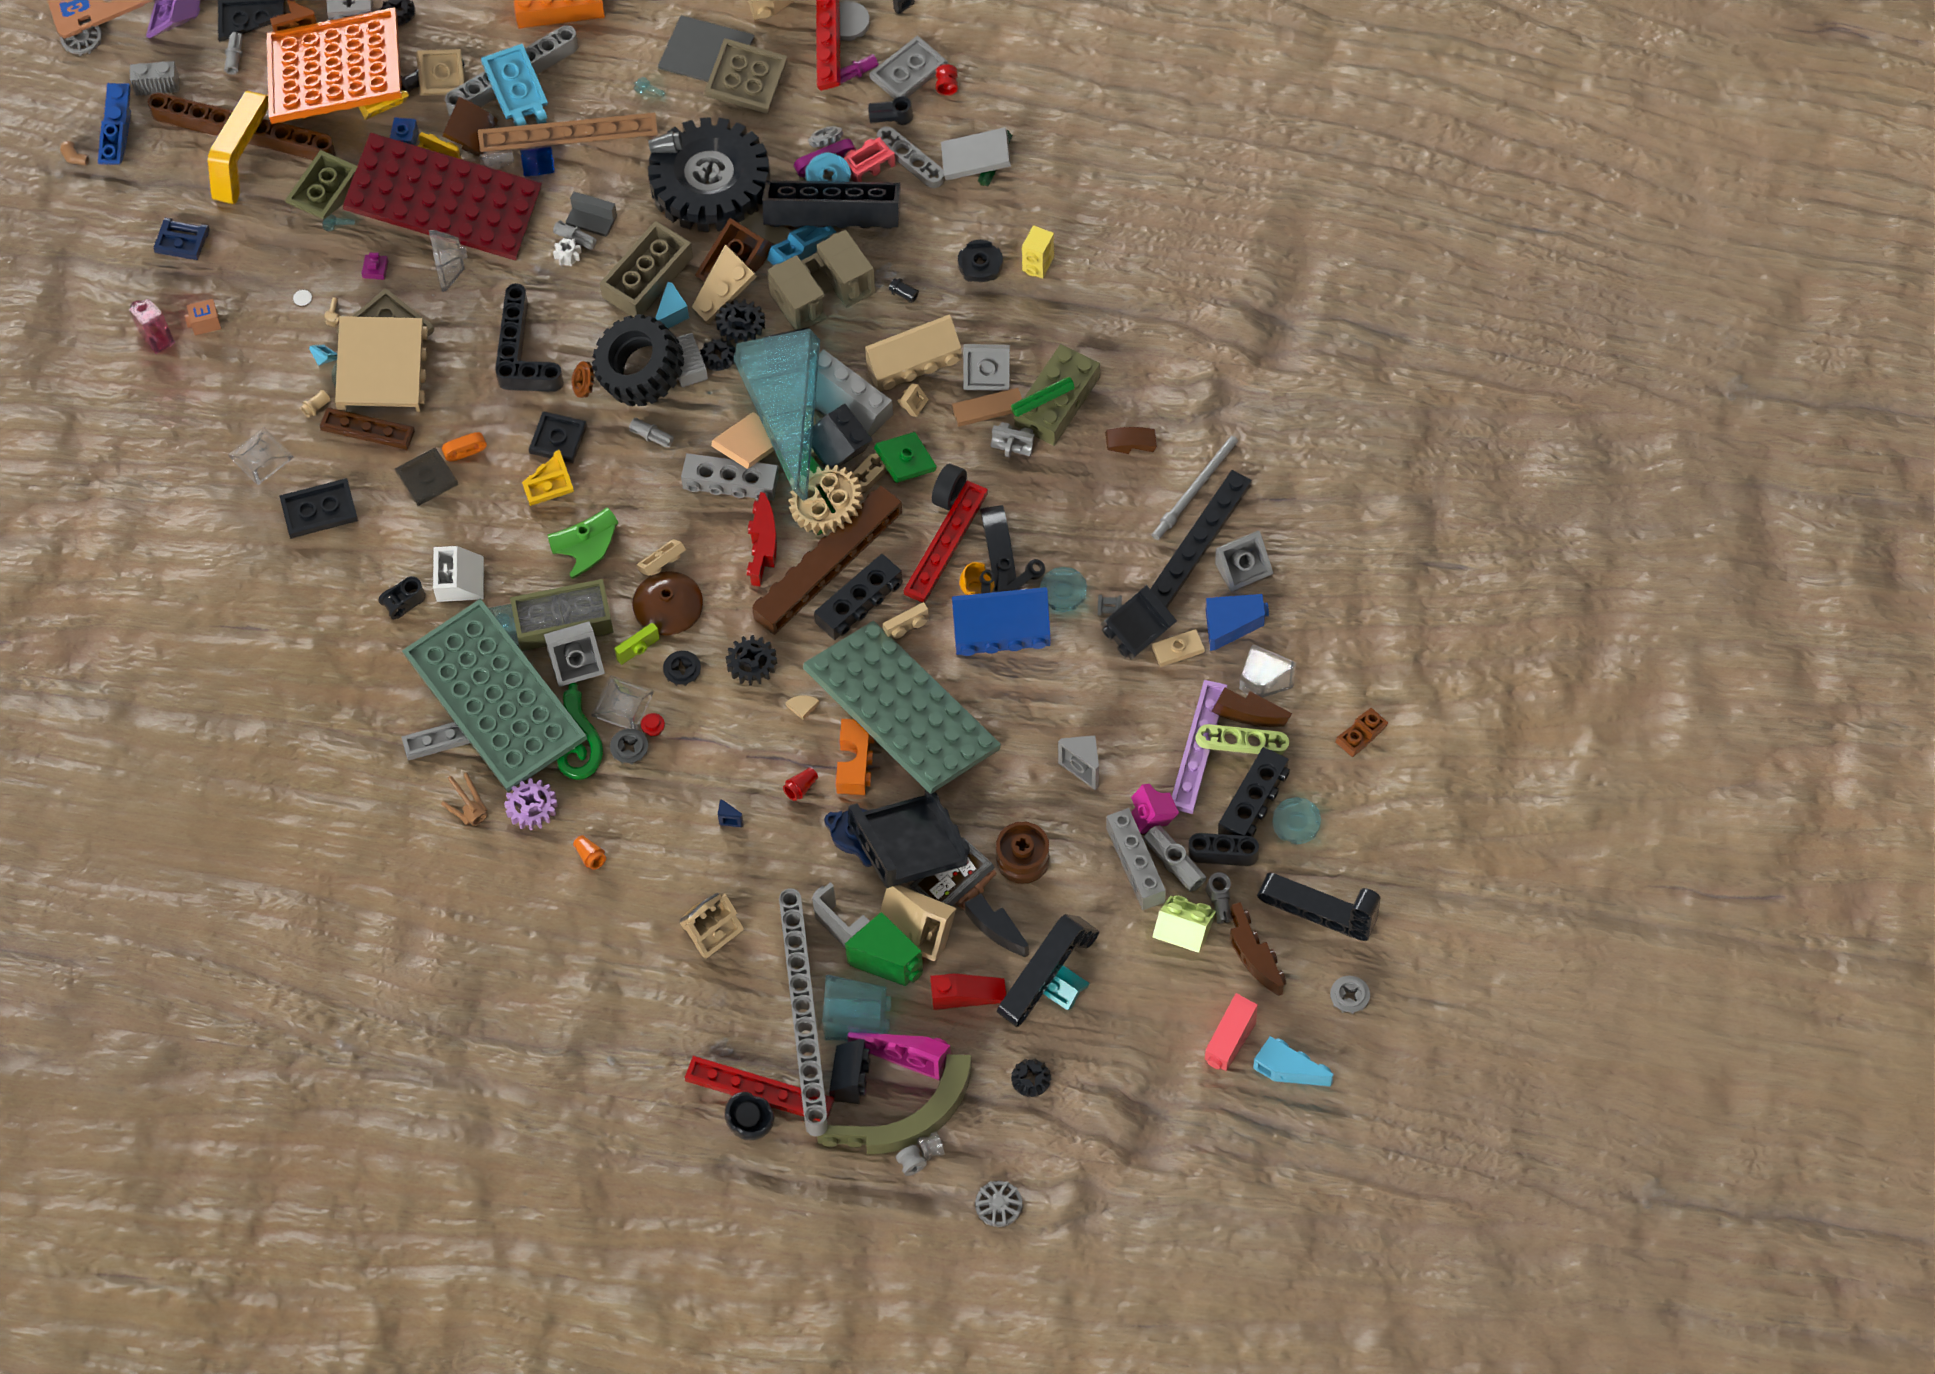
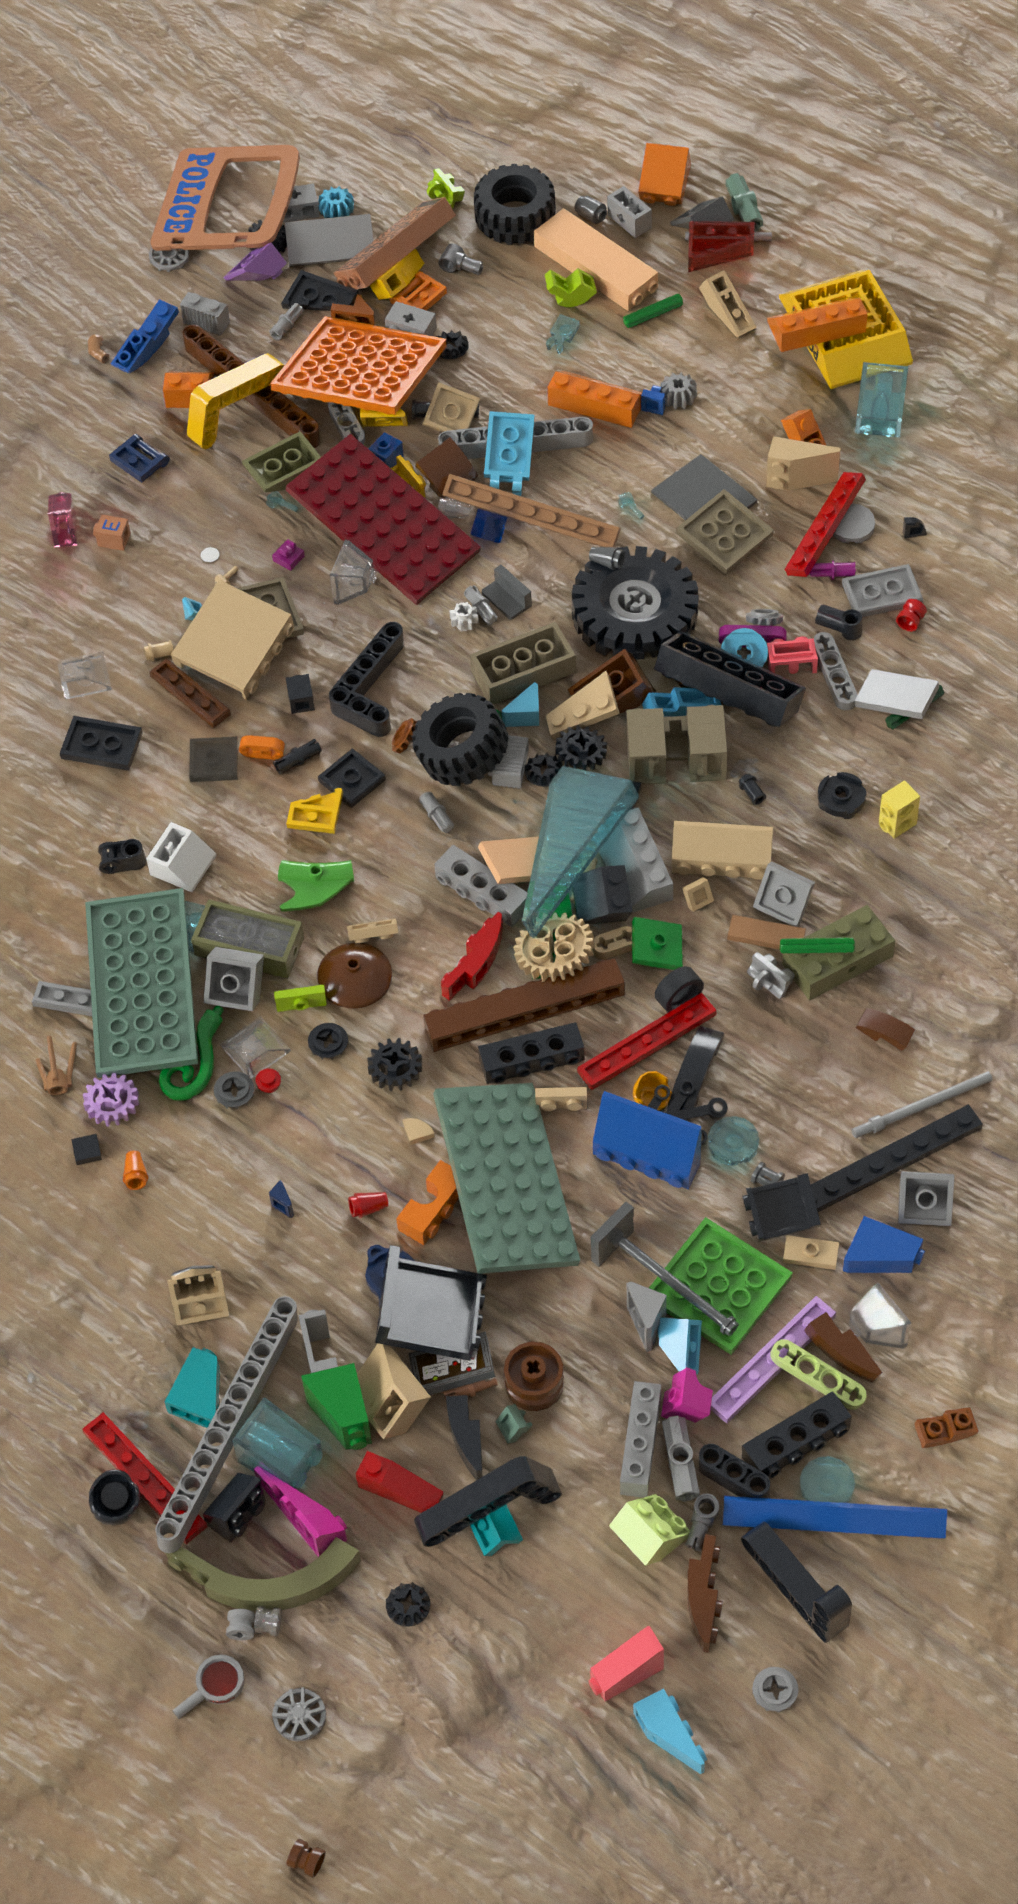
camera: 30 degrees right, 5 degrees down
none -> black tile [71,1134,102,1165]
none -> orange slope [163,372,214,408]
none -> teal slope [164,1347,220,1428]
none -> piece [172,1654,244,1719]
none -> black pin [273,739,322,775]
none -> black brick [286,674,315,714]
none -> reddish brown wheel [287,1838,326,1878]
none -> light grey beam [328,402,365,446]
none -> sand green tile [495,1404,533,1444]
none -> dark grey tile [591,1202,739,1336]
none -> bright green plate [649,1217,793,1355]
none -> medium azure slope [658,1318,702,1374]
none -> blue tile [723,1496,947,1539]

